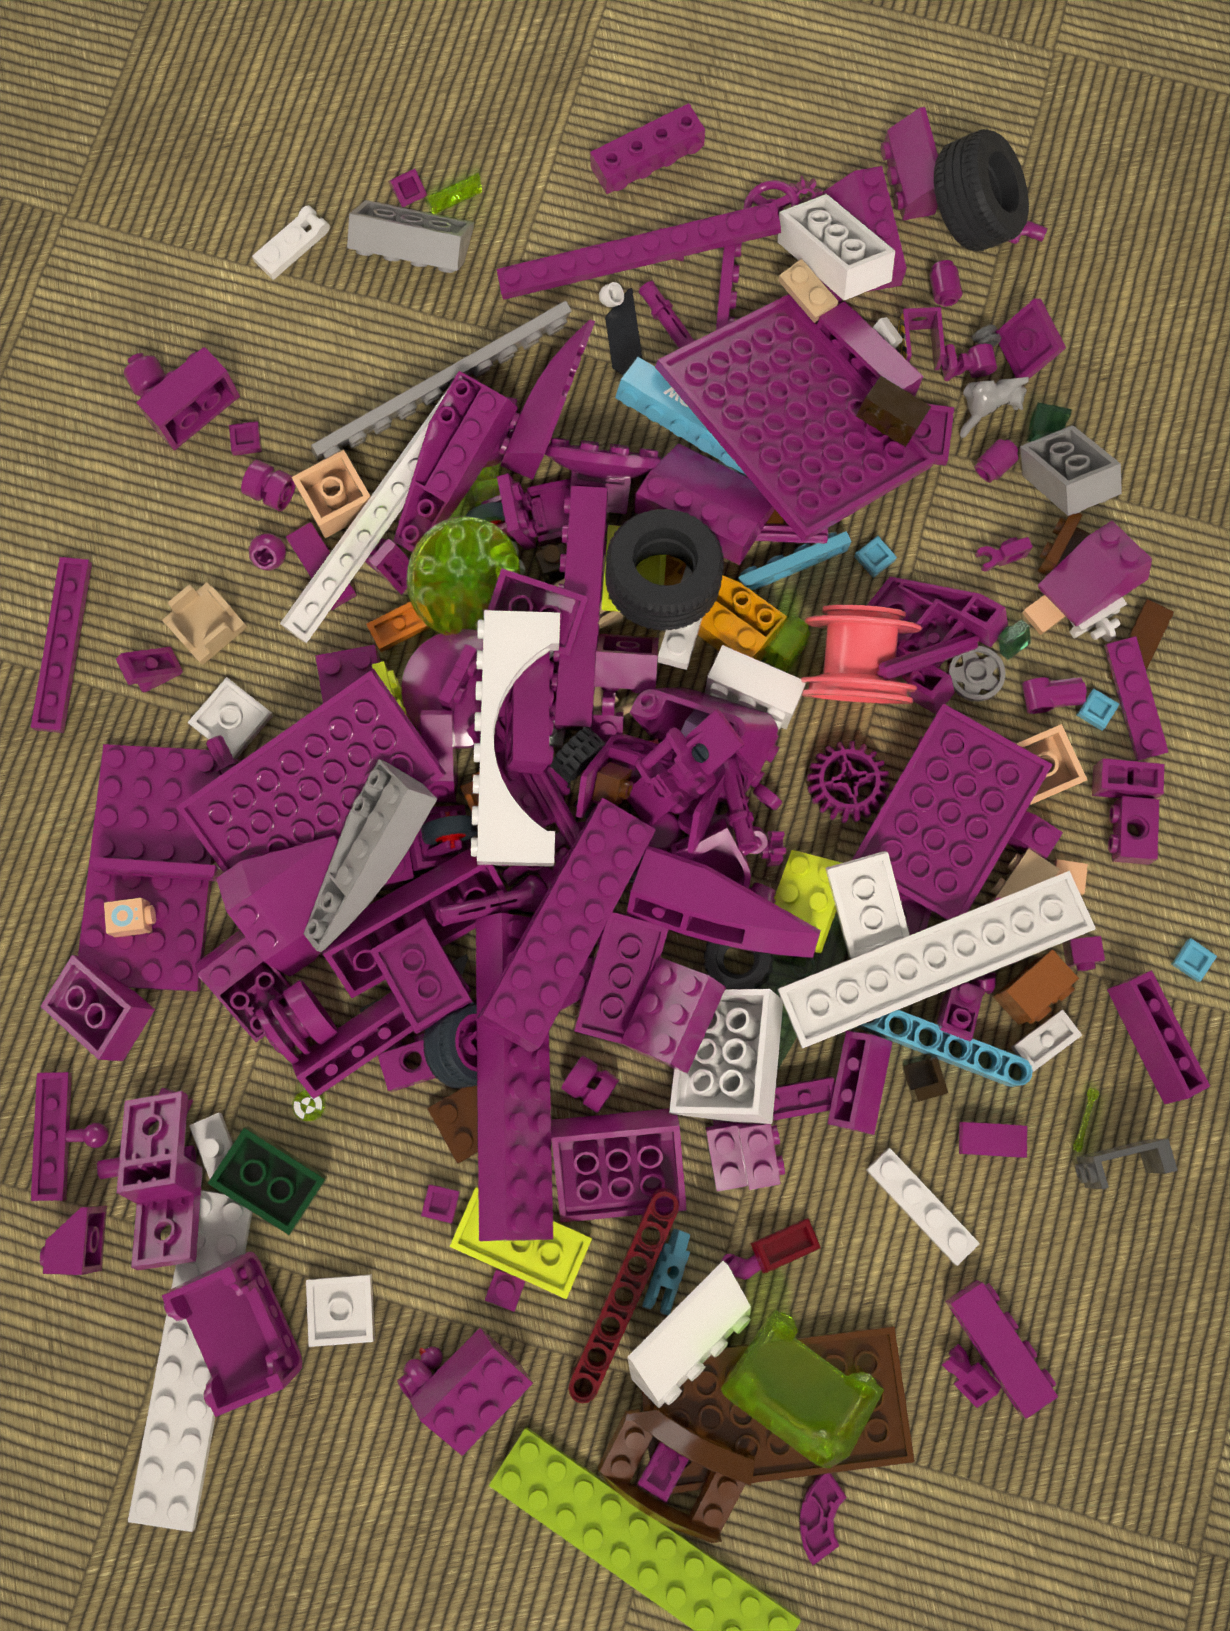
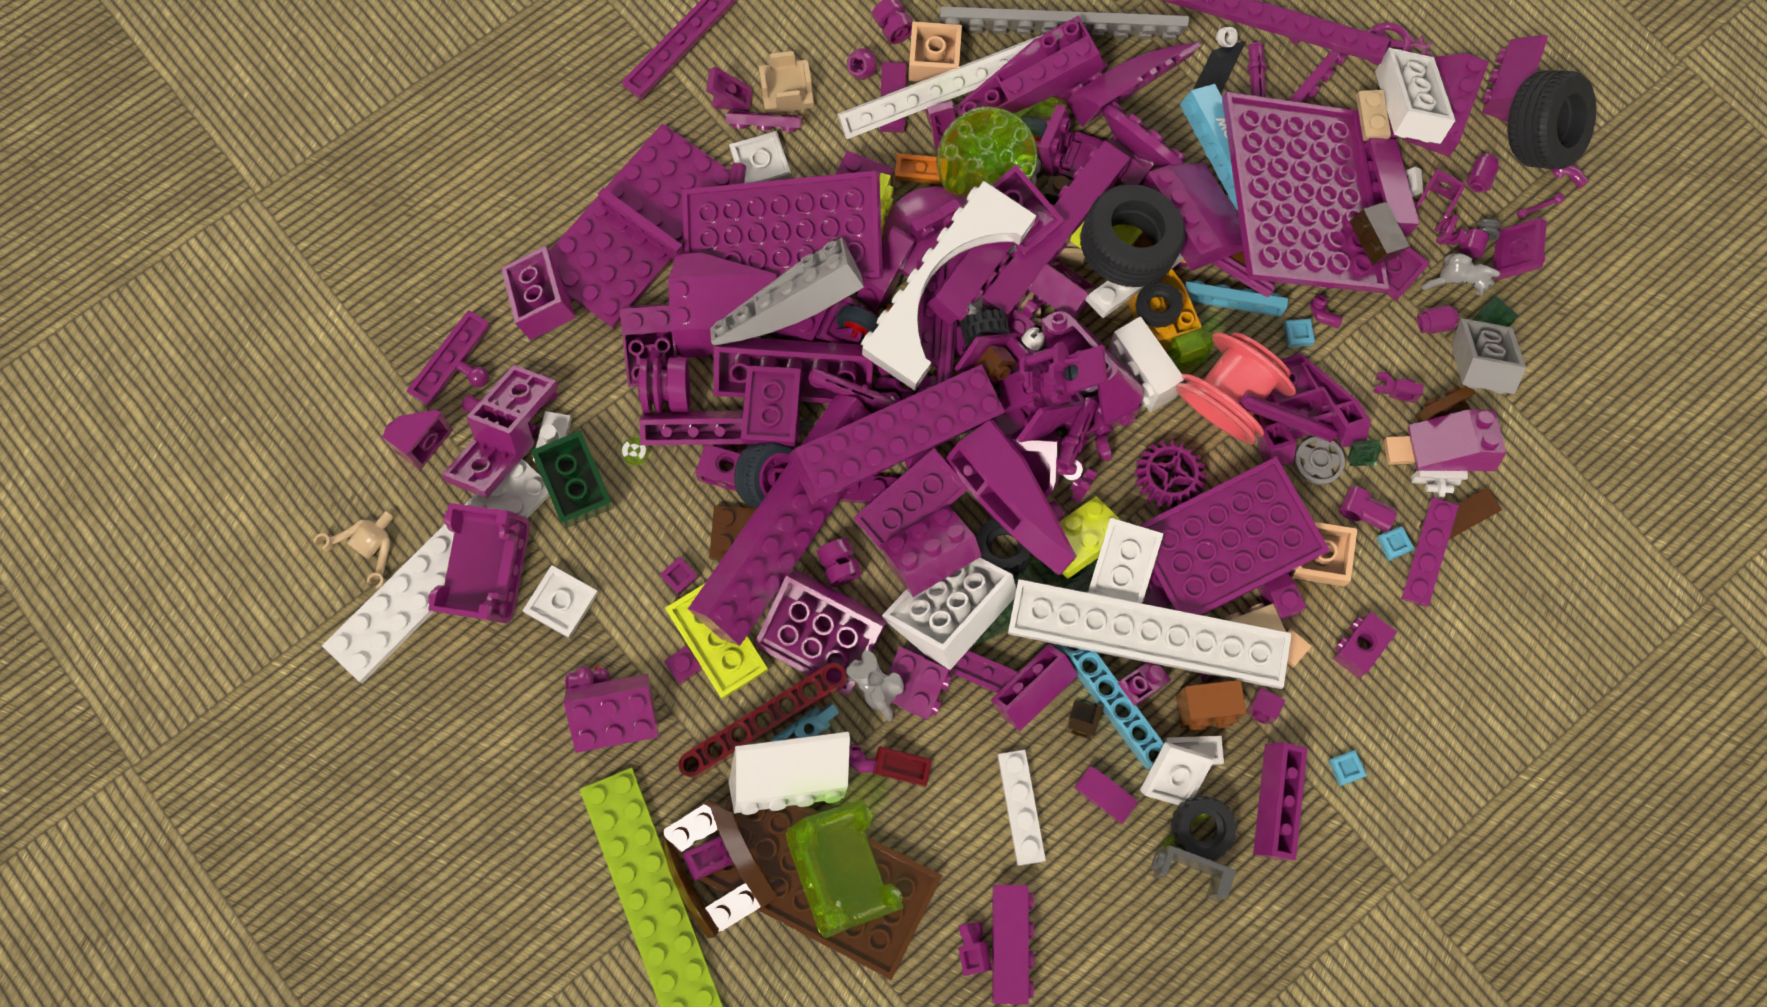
camera: 30 degrees right, 5 degrees down
light nougat brick [104,898,156,937] -> none
magenta tile [799,1473,847,1566] -> none
magenta hinge [970,972,996,995] -> none
magenta brick [1092,758,1165,799] -> none
none -> tan piece [314,511,394,590]
none -> magenta plate [726,110,803,132]
none -> light grey animal [846,651,904,722]
none -> white hinge [1021,327,1045,350]
none -> black tyre [1135,282,1183,328]
none -> white plate [1140,742,1214,805]
none -> black tyre [1170,795,1237,860]
none -> magenta arm [1310,295,1343,328]
none -> magenta hinge [1517,193,1564,219]

